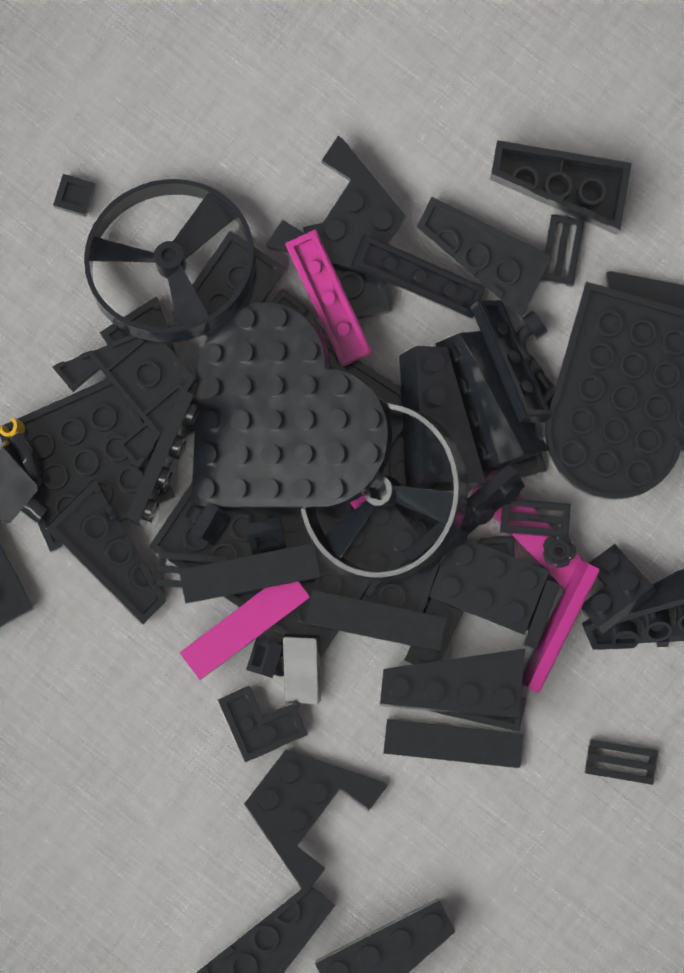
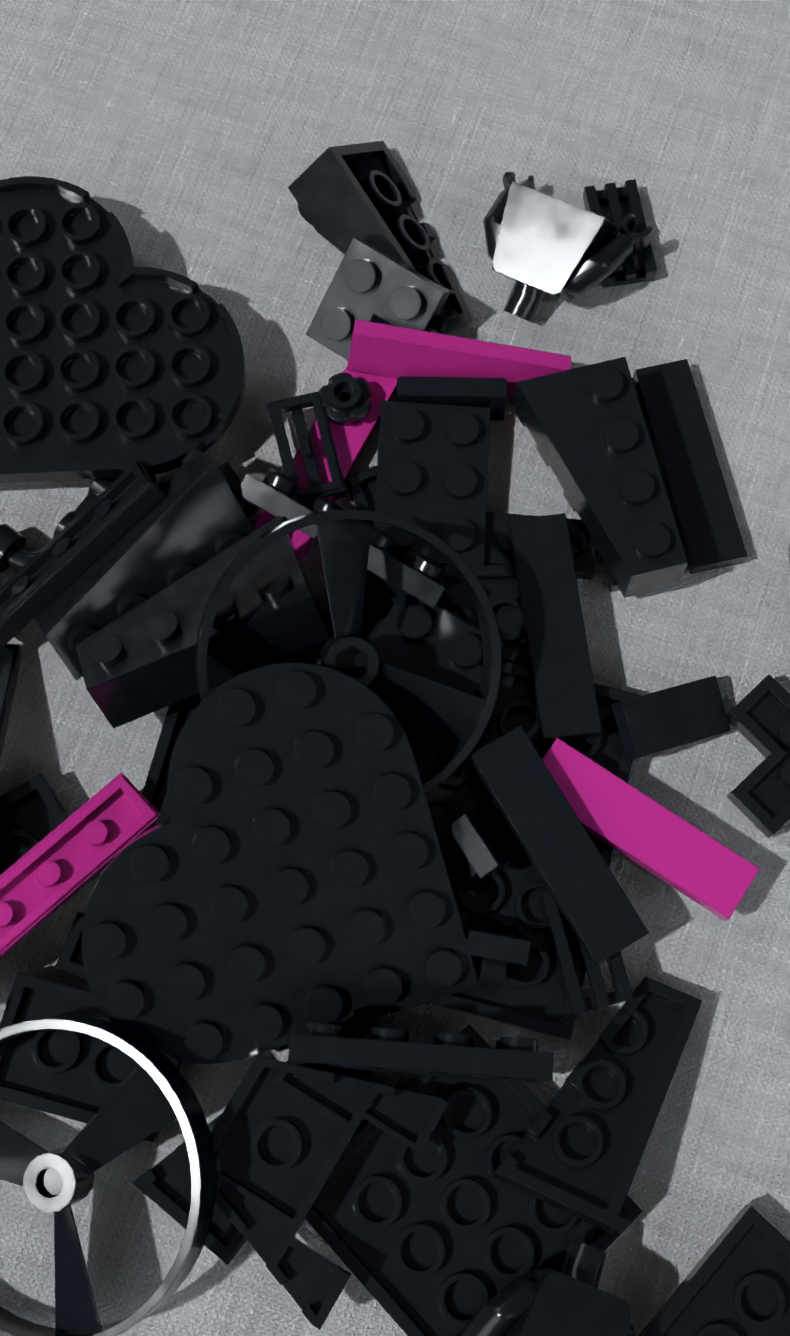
camera: 115 degrees left, 10 degrees down
black tile [246,638,284,678] -> none
none -> torso [483,171,653,323]

